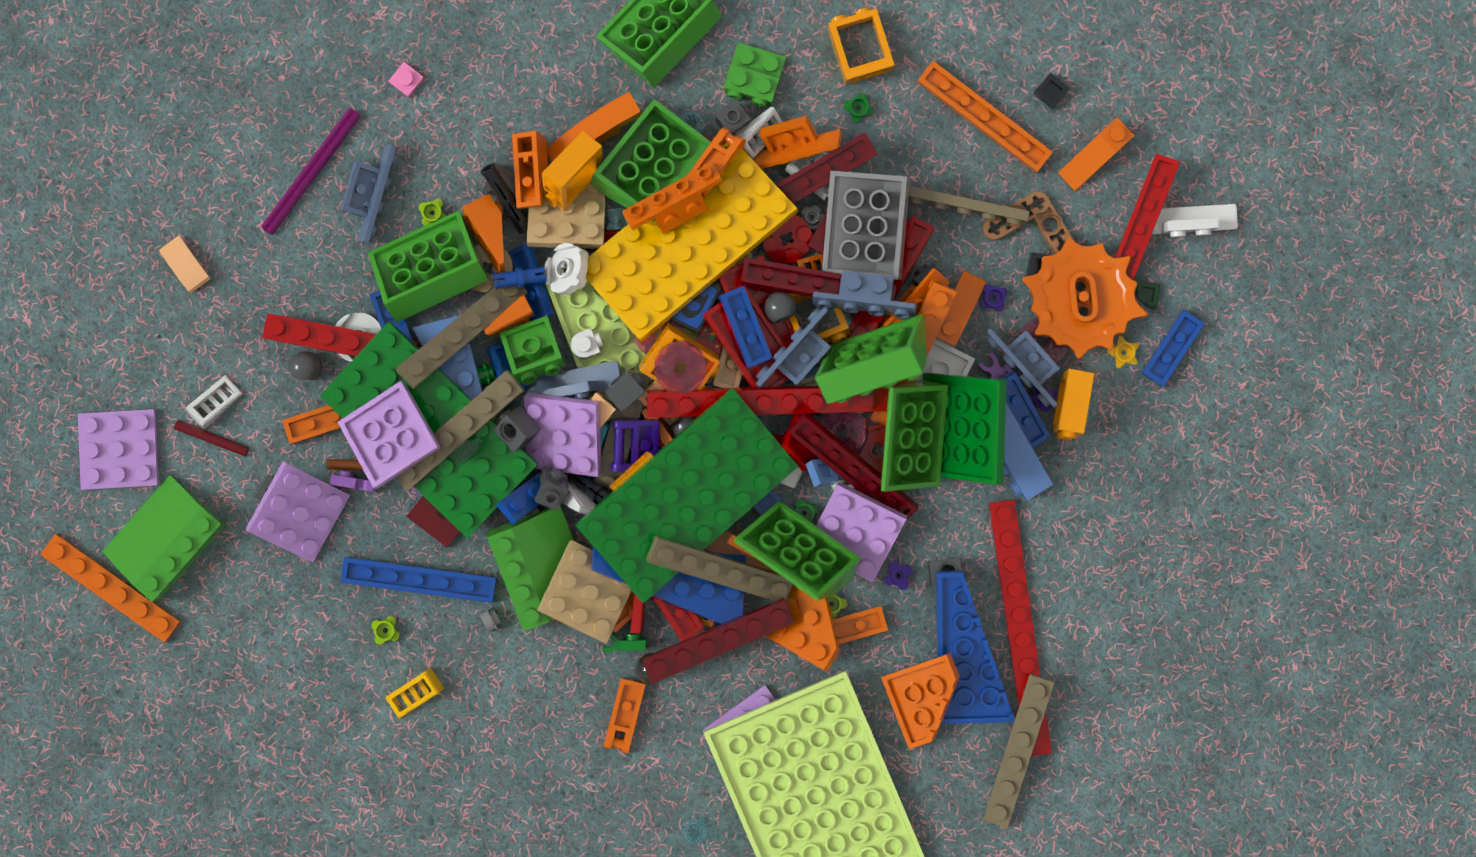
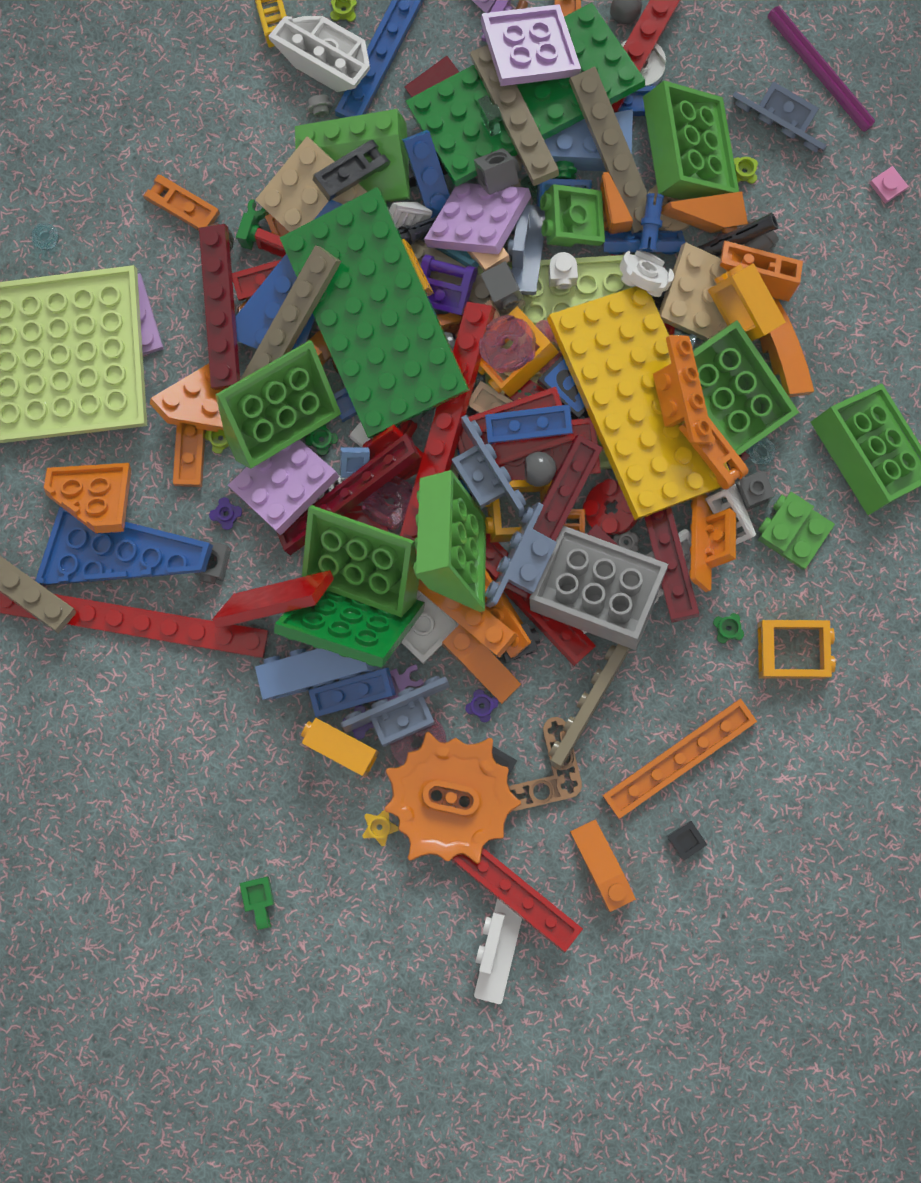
camera: 115 degrees right, 5 degrees down
dark grey bracket [535,466,569,510] -> none
dark green tile [1135,280,1160,310] -> none
blue plate [1141,309,1205,387] -> none
none -> red tile [212,570,334,628]
none -> green plate [239,876,275,930]
none -> white wedge [269,16,370,92]
none -> black plate [312,140,390,201]

